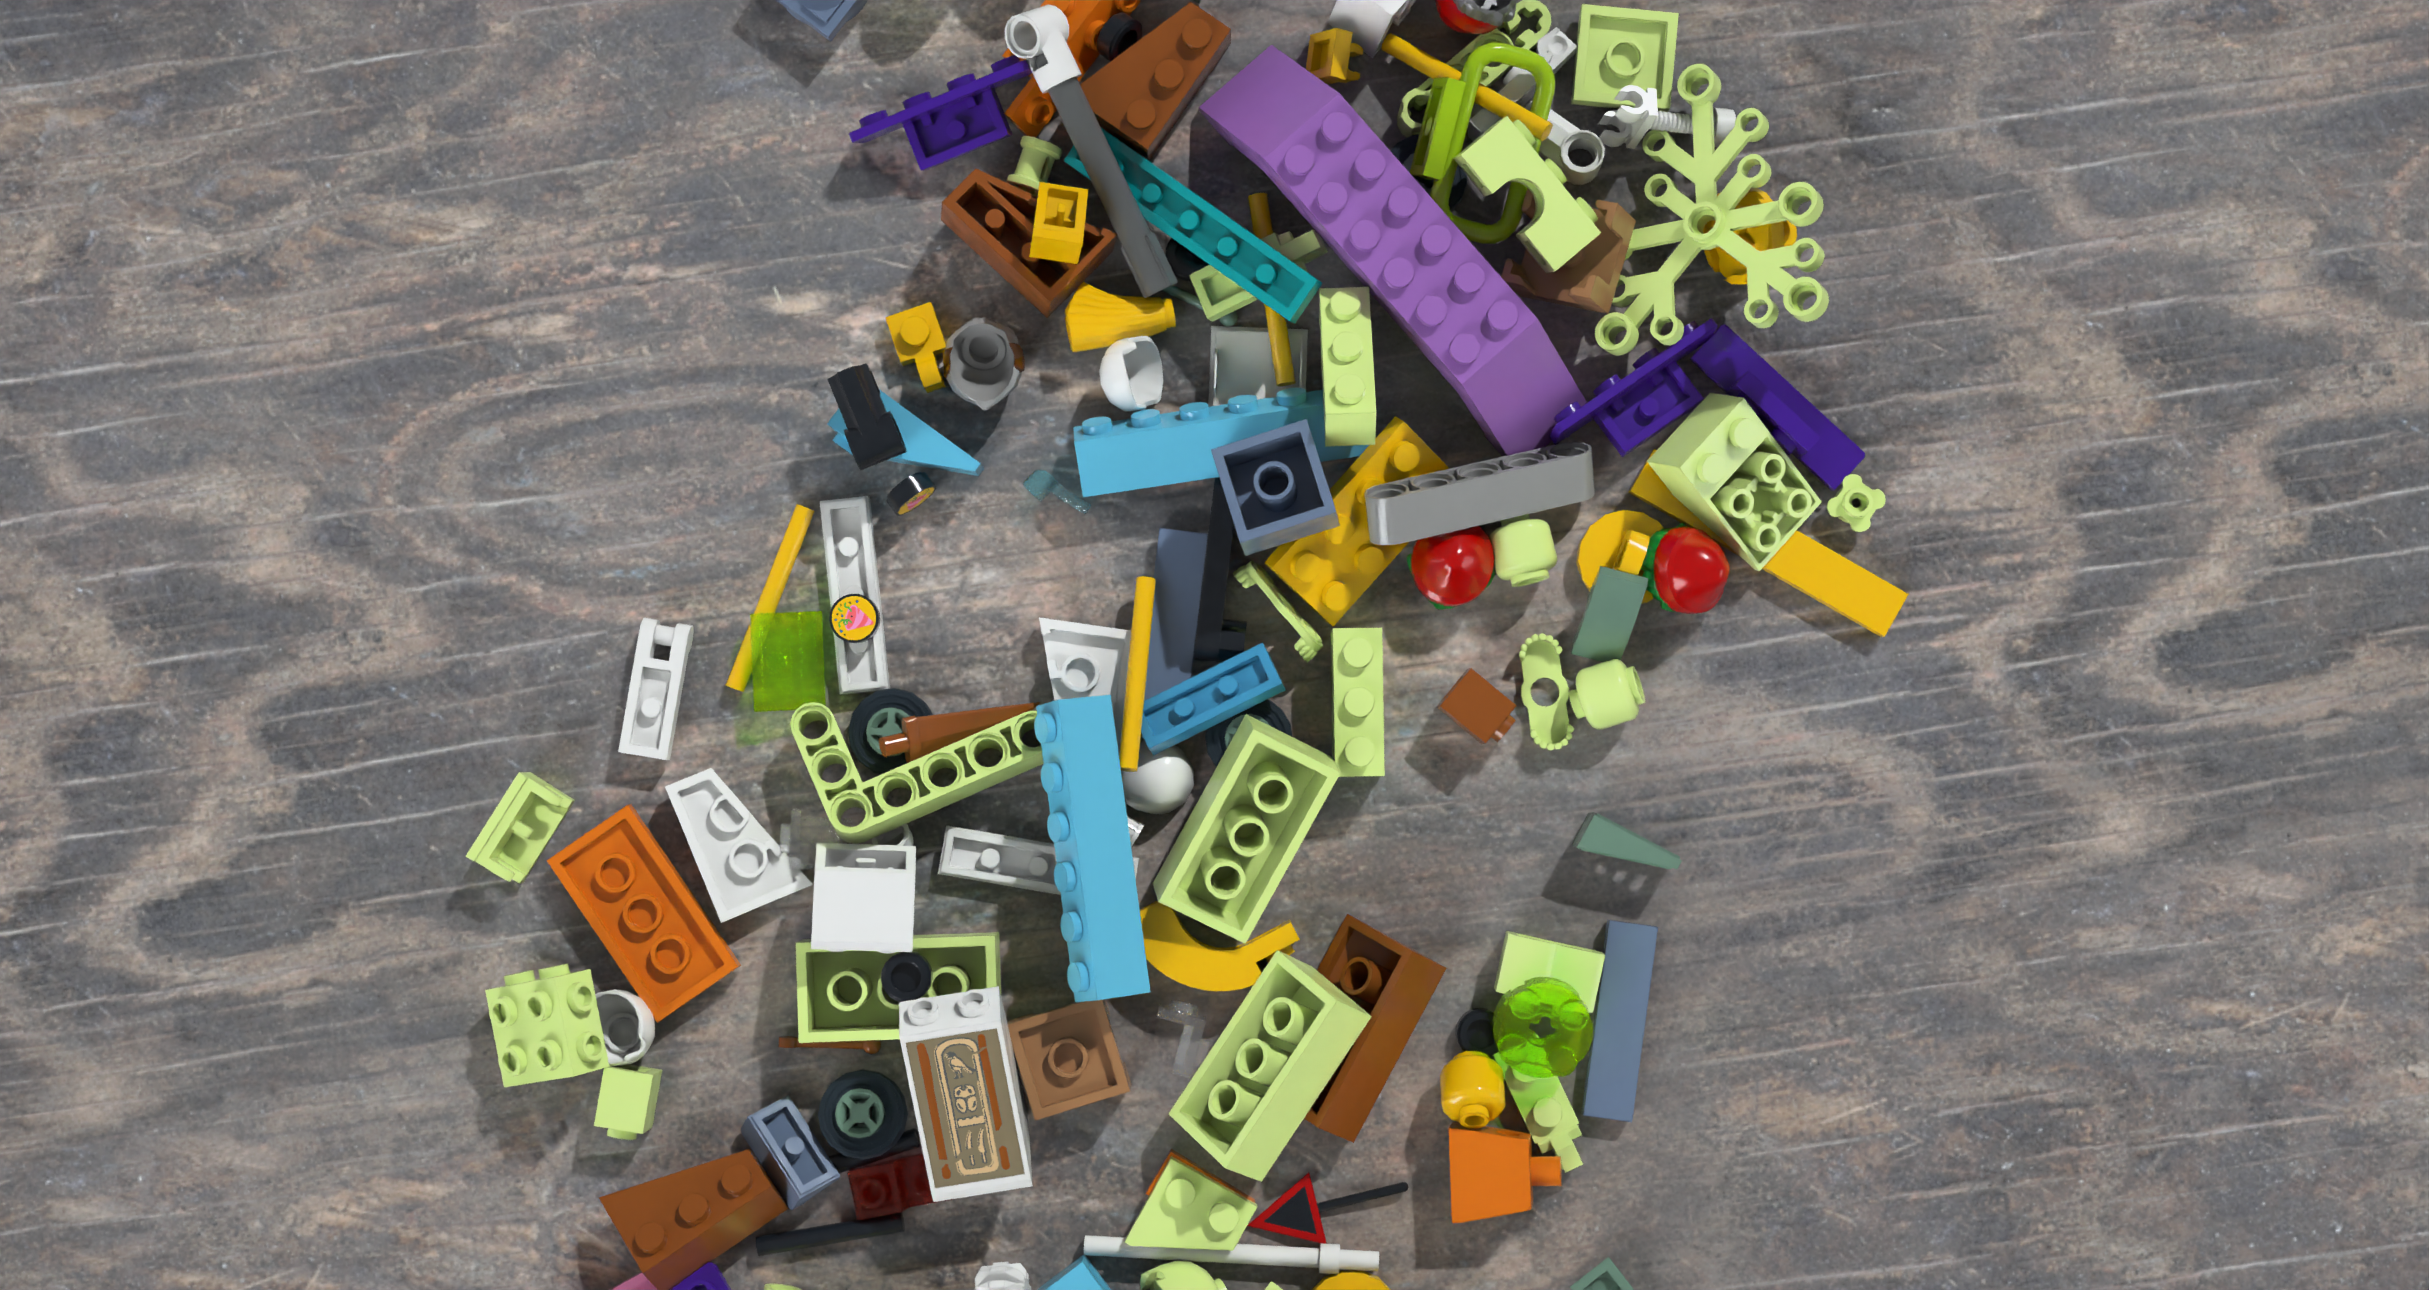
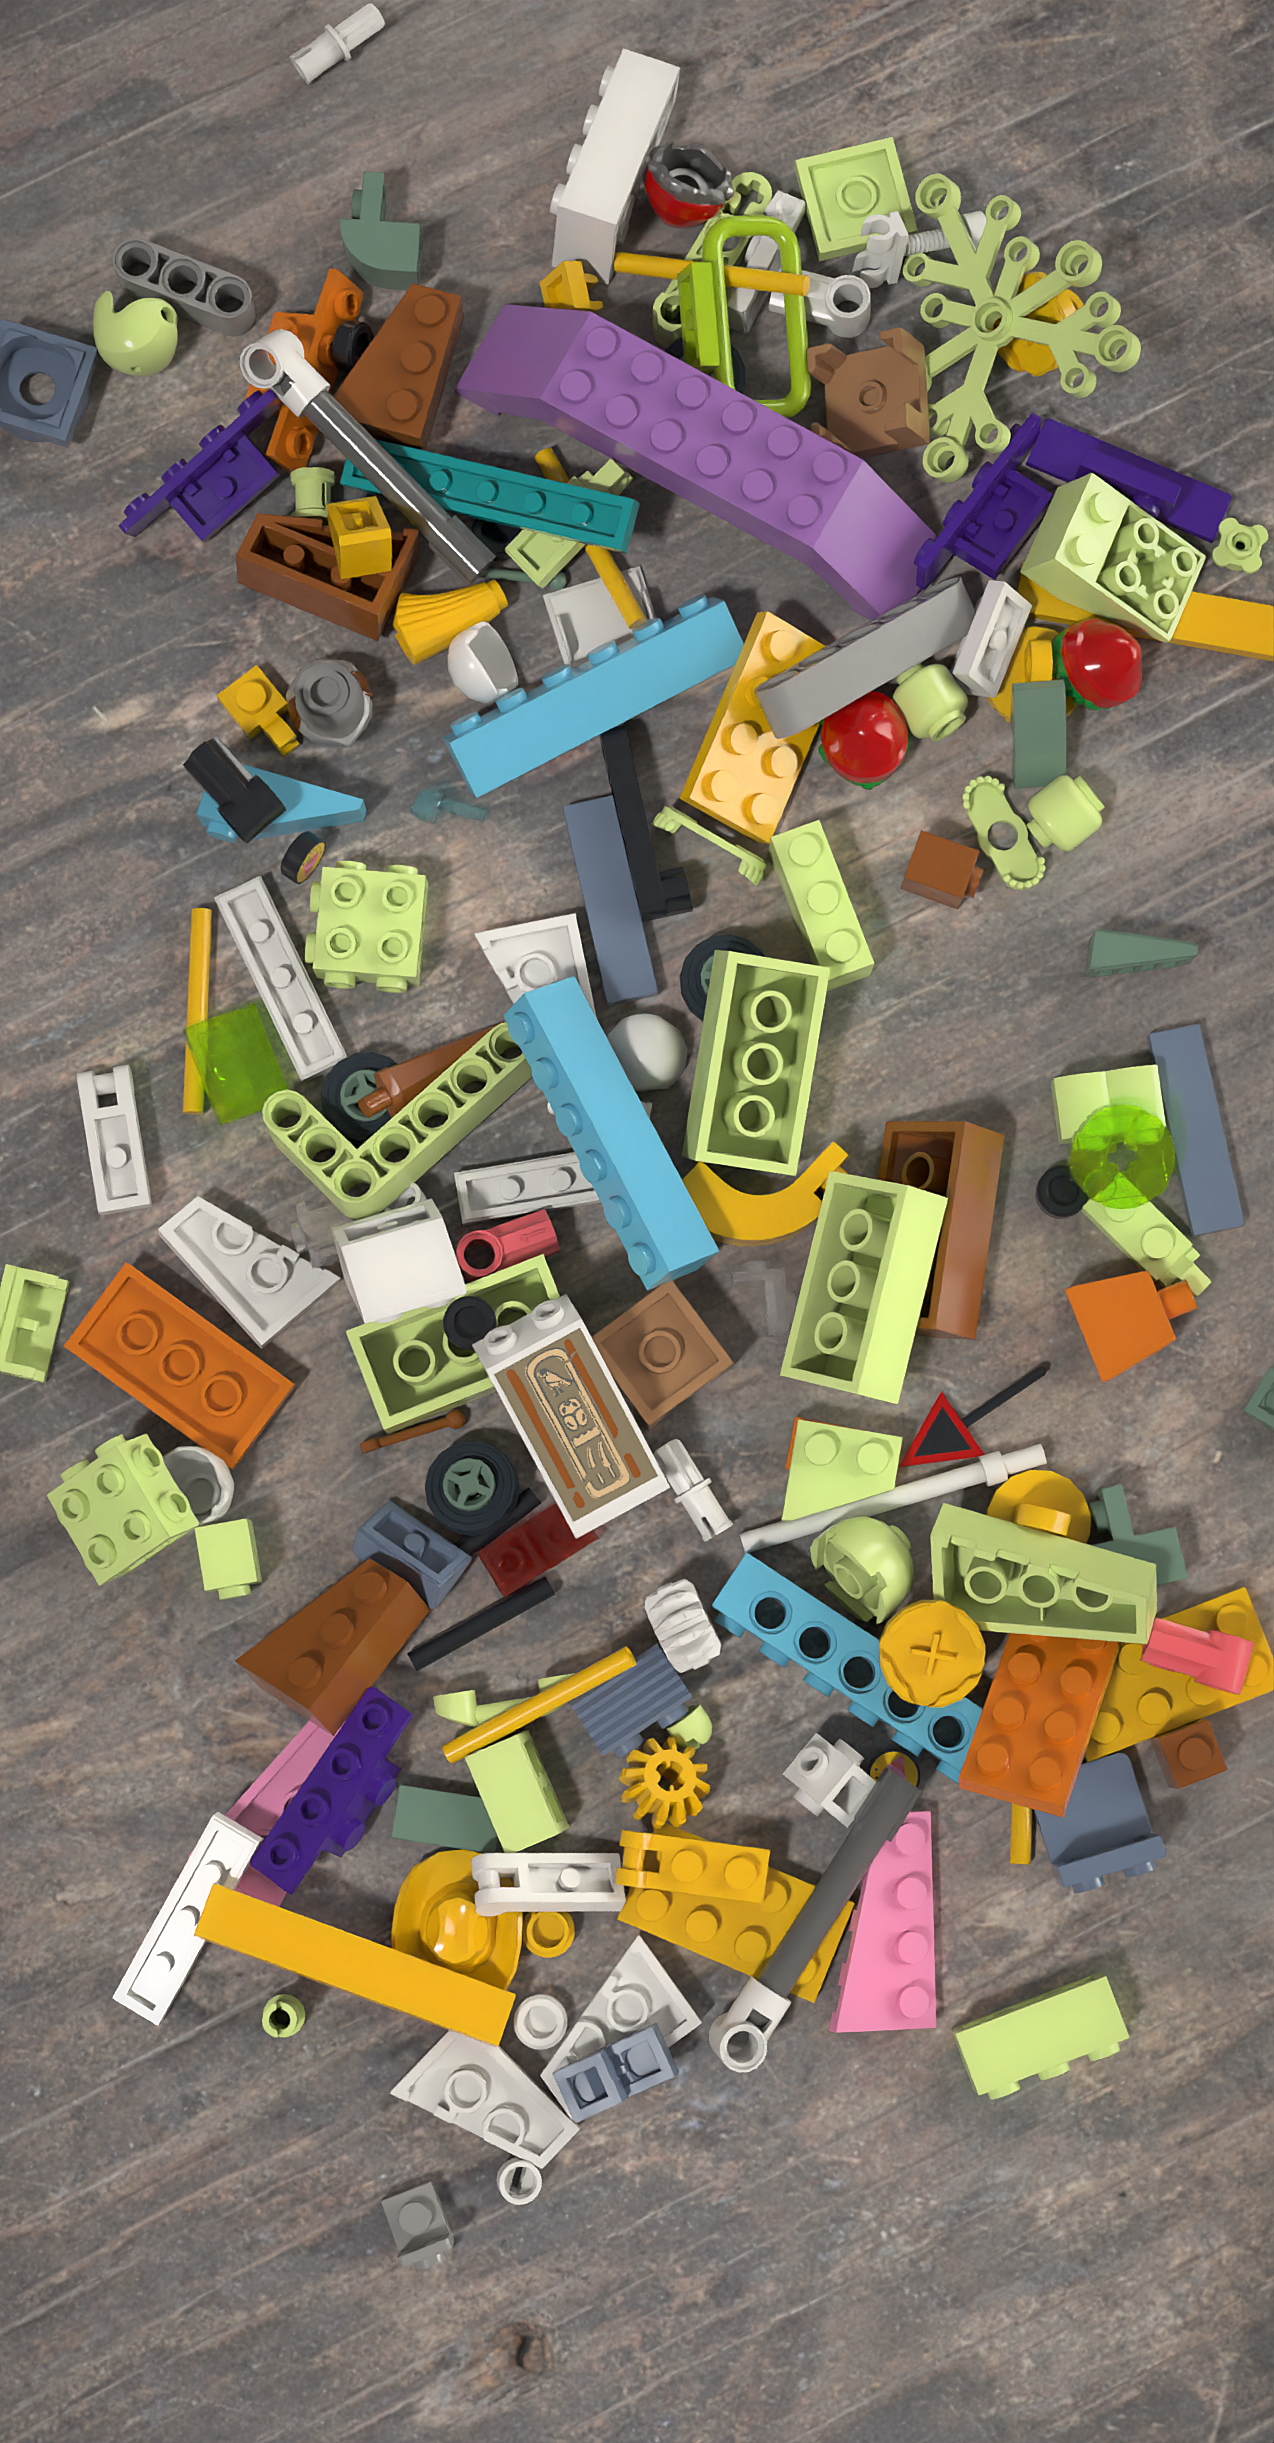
camera: 20 degrees left, 5 degrees down
tile [829,594,880,643] -> none
yellow bar [1119,576,1156,772] -> none
dark azure plate [1141,642,1286,755] -> none
sand blue brick [1211,419,1340,556] -> none
yellowish green brick [1319,287,1376,447] -> none
yellow head [1440,1051,1506,1129] -> none
yellowish green arch [1453,116,1601,273] -> none
none -> yellowish green brick [305,861,429,993]
none -> coral piece [455,1209,560,1282]
none -> white axle [654,1439,733,1542]
none -> white panel [950,580,1032,698]

